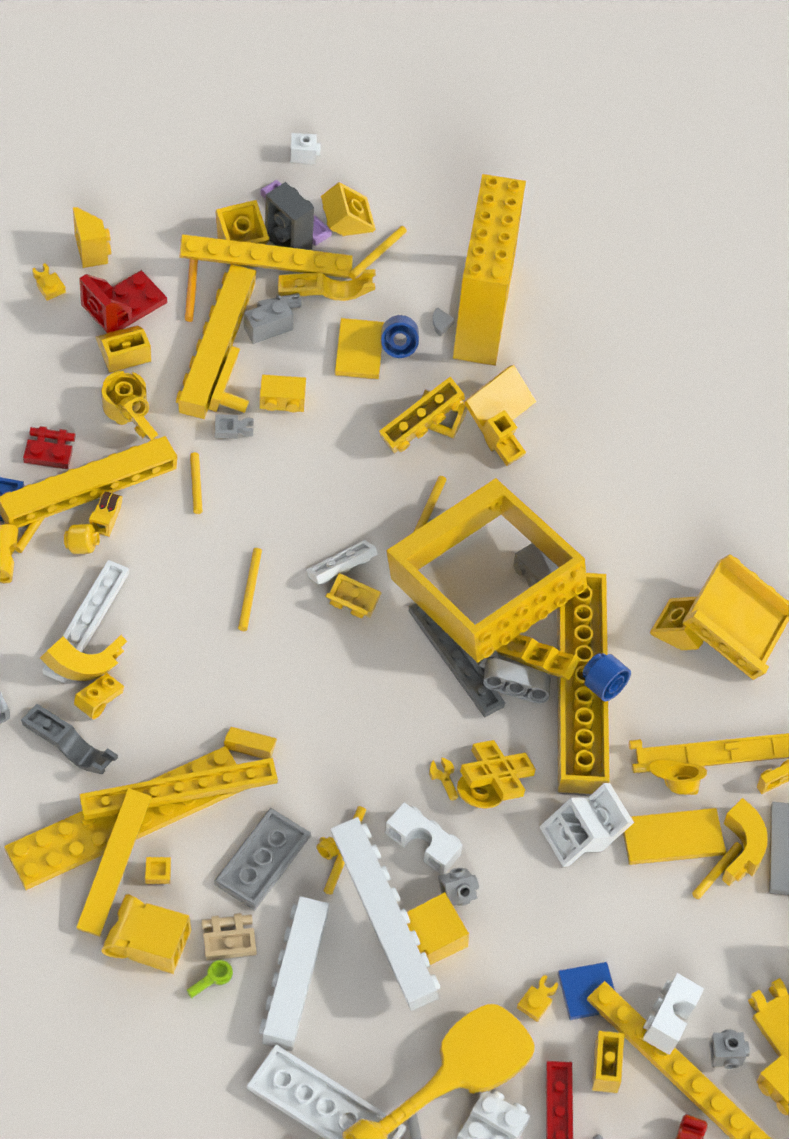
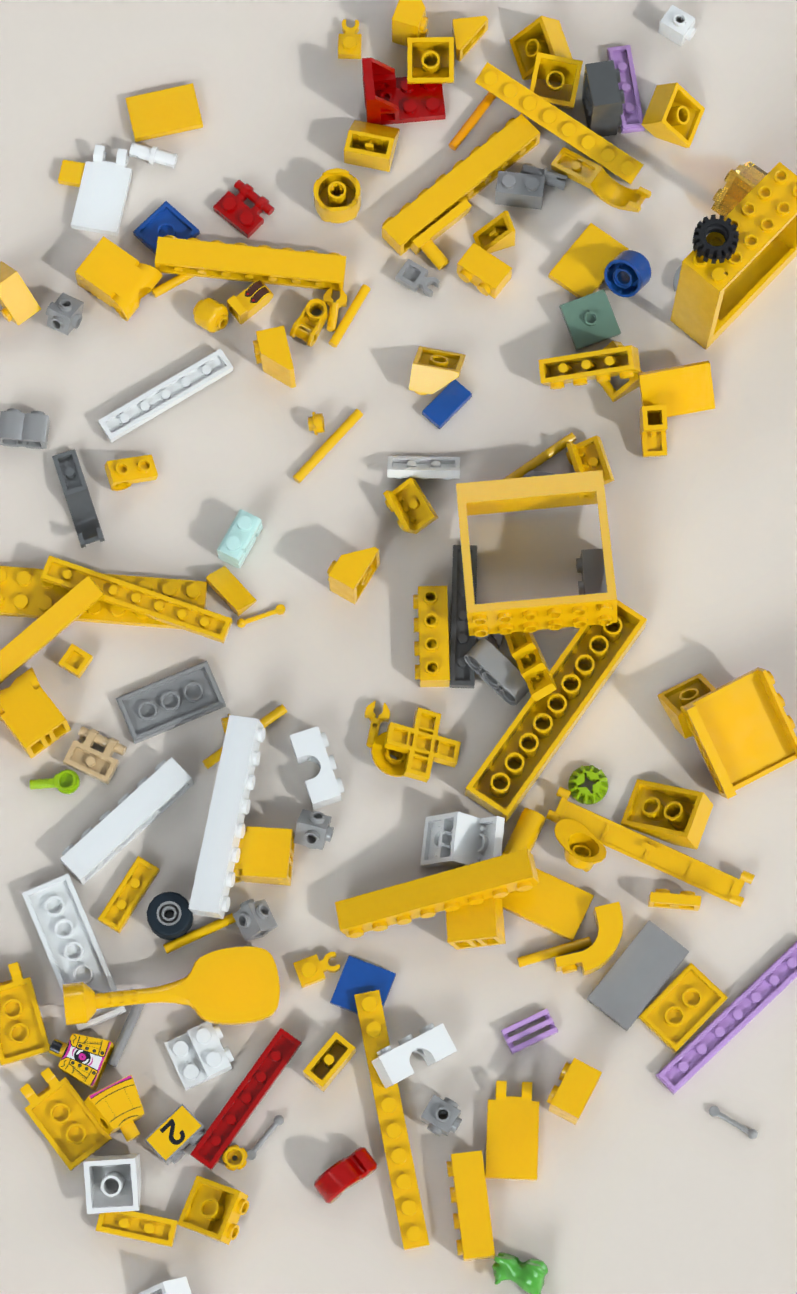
camera: 40 degrees right, 15 degrees up
yellow arch [40,635,128,681] -> none
yellow plate [118,395,158,440] -> none
yellow bar [348,226,407,280] -> none
blue piece [583,653,631,702] -> none
none -> yellow tile [97,856,160,934]
none -> black wheel [147,892,193,940]
none -> yellow bar [163,913,236,954]
none -> light aqua brick [217,509,263,569]
none -> light grey brick [233,899,278,942]
none -> yellow hinge [237,604,285,628]
none -> yellow slope [253,325,296,388]
none -> yellow piece [289,298,328,347]
none -> yellow plate [308,412,325,435]
none -> yellow bar [323,287,347,332]
none -> yellow slope [327,547,380,604]
none -> yellow brick [335,848,539,938]
none -> yellow slope [407,37,455,84]
none -> yellow slope [408,346,466,395]
none -> yellow brick [413,586,450,687]
none -> blue tile [422,379,472,429]
none -> yellow piece [446,897,506,950]
none -> yellow slope [452,16,488,62]
none -> yellow slope [473,211,516,253]
none -> lavender tile [501,1008,558,1054]
none -> yellow brick [502,808,546,854]
none -> yellow slope [509,16,573,80]
none -> sand green plate [559,289,621,351]
none -> yellow bracket [566,435,614,485]
none -> lime gear [568,765,608,805]
none -> yellow slope [620,779,713,850]
none -> black tyre [692,214,739,264]
none -> clear yellow brick [711,161,768,218]

